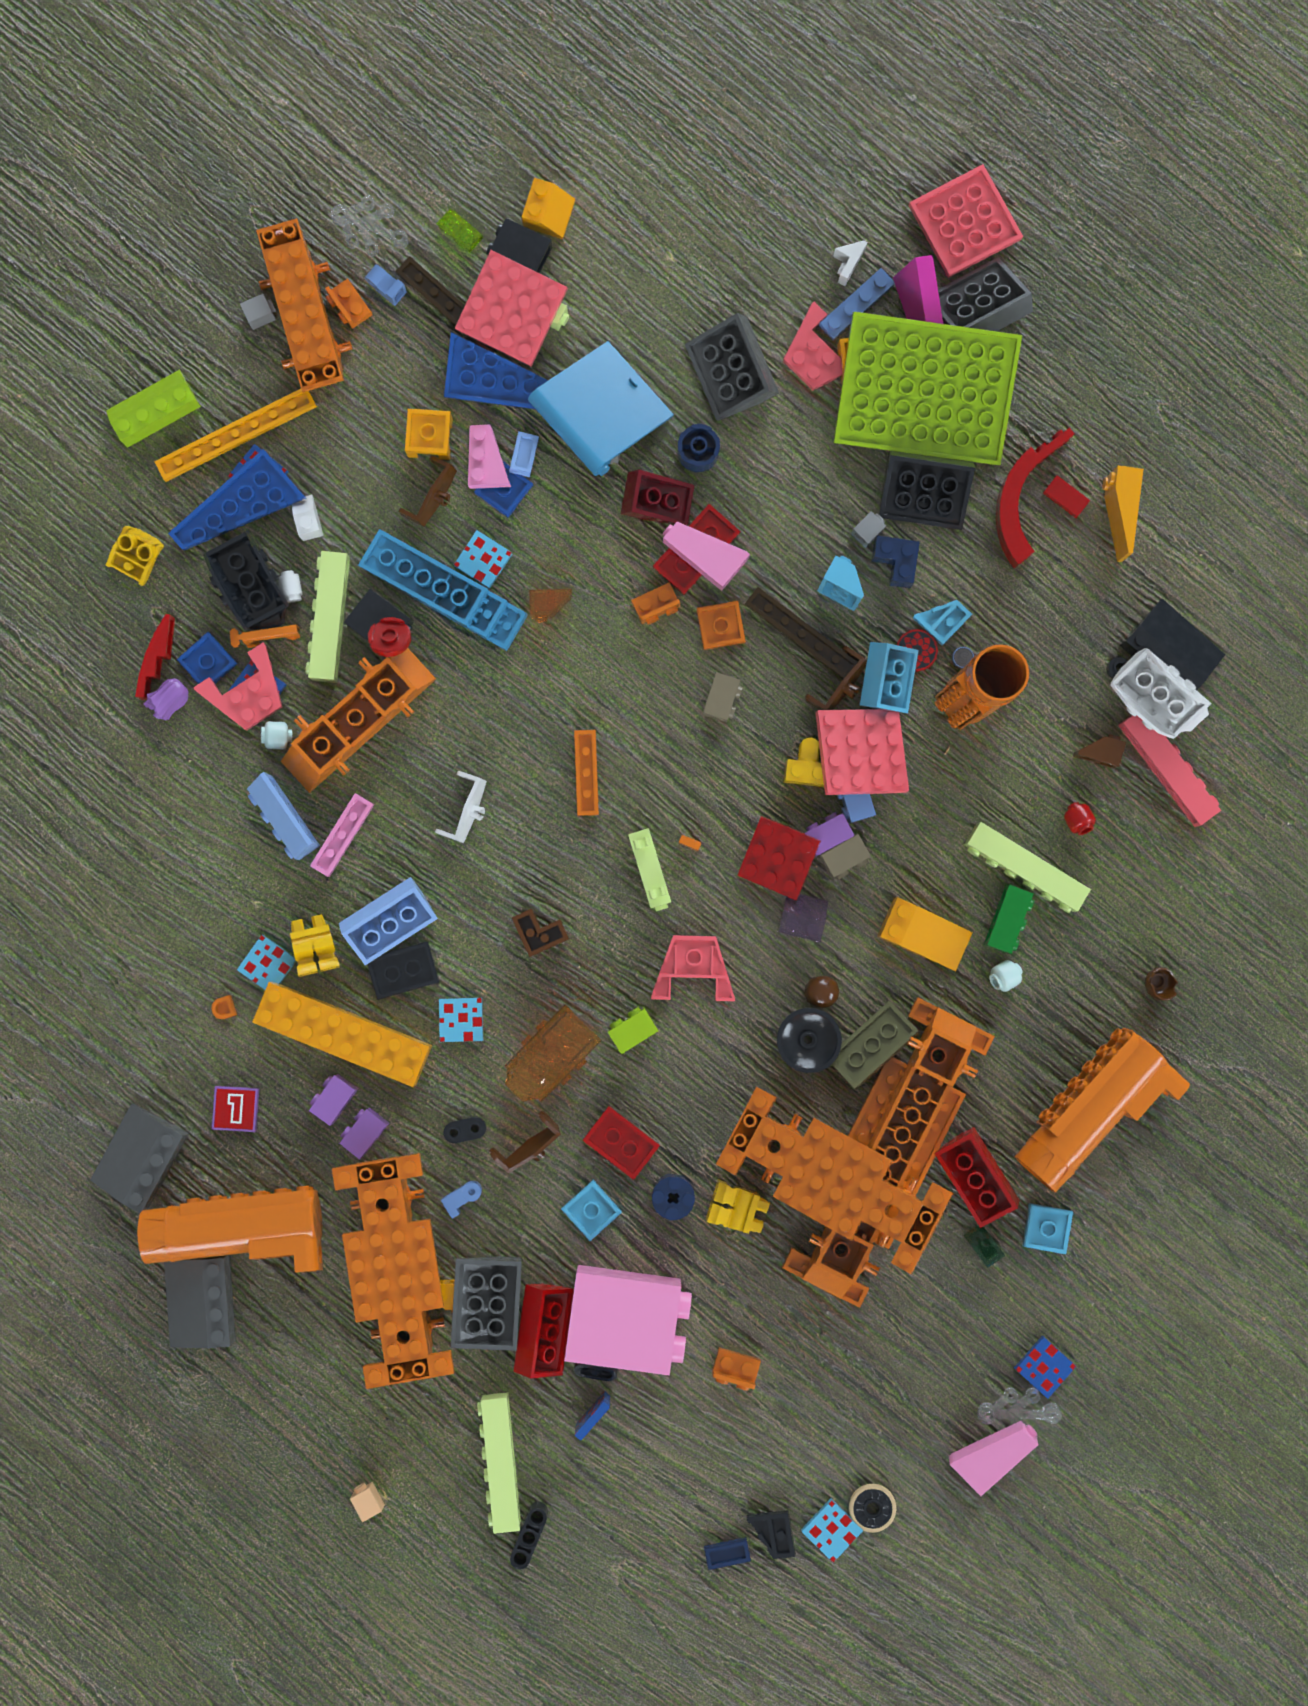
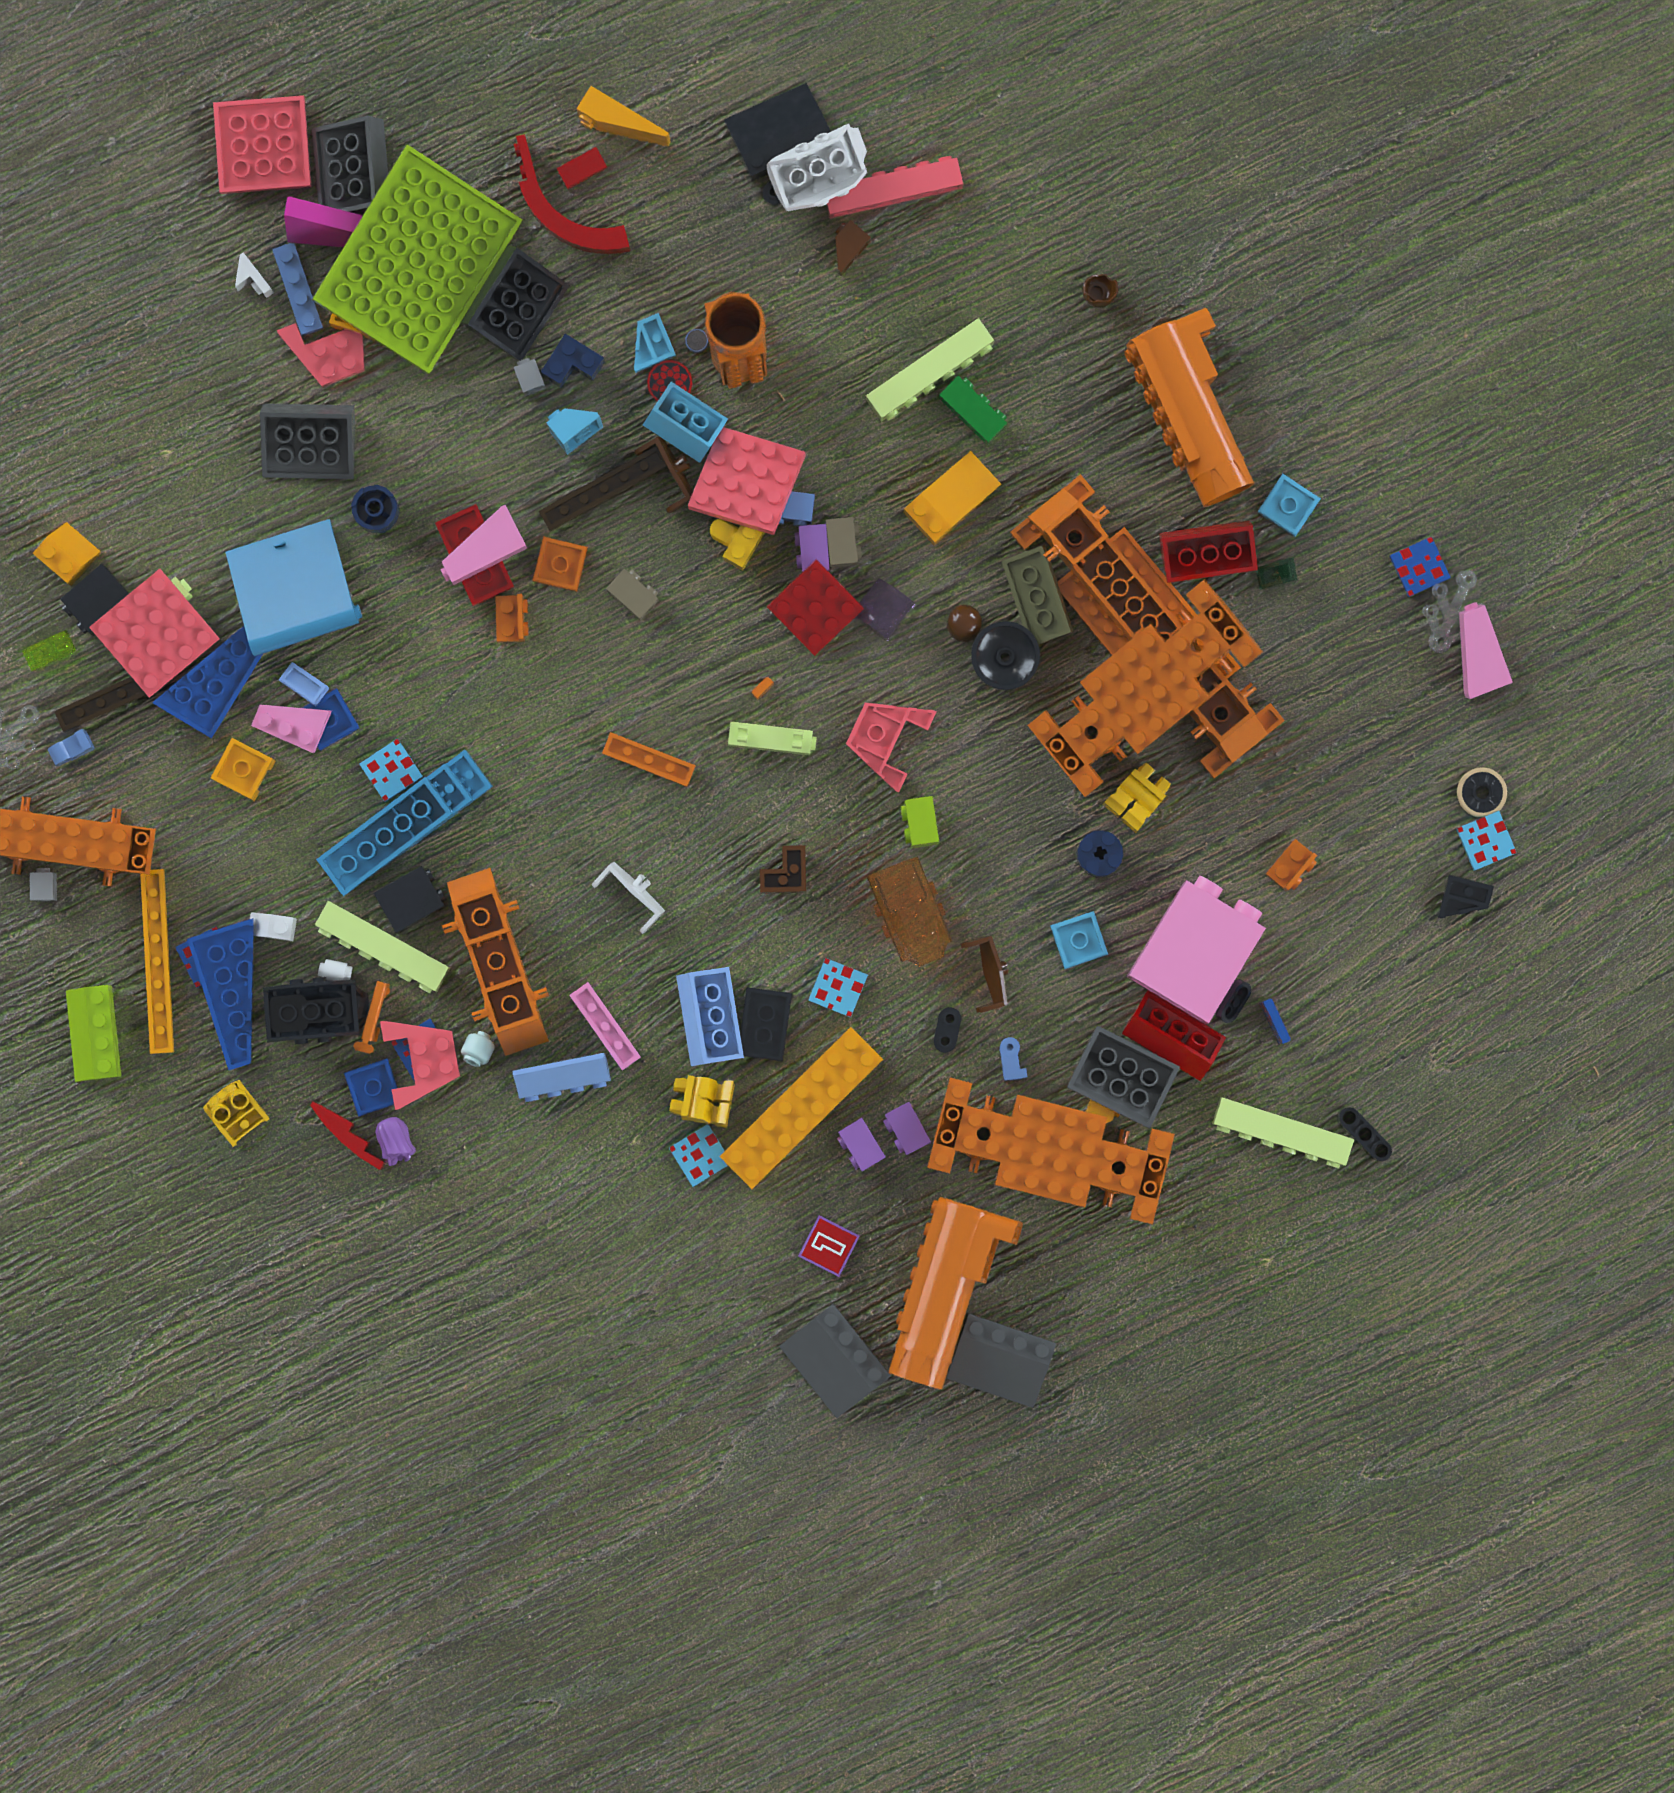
camera: 60 degrees left, 0 degrees up
orange tile [211,995,237,1019] -> none
orange bracket [325,278,373,329] -> none
light nougat brick [350,1482,385,1522] -> none
red tile [368,617,411,657] -> none
reddish brown piece [398,455,457,527] -> none
clear orange slope [529,589,573,622] -> none
red plate [582,1106,660,1180] -> none
dark red slope [621,469,695,526] -> none
dark blue tile [704,1537,751,1570] -> none
light aqua head [989,960,1023,992] -> none
red head [1064,802,1096,835] -> none

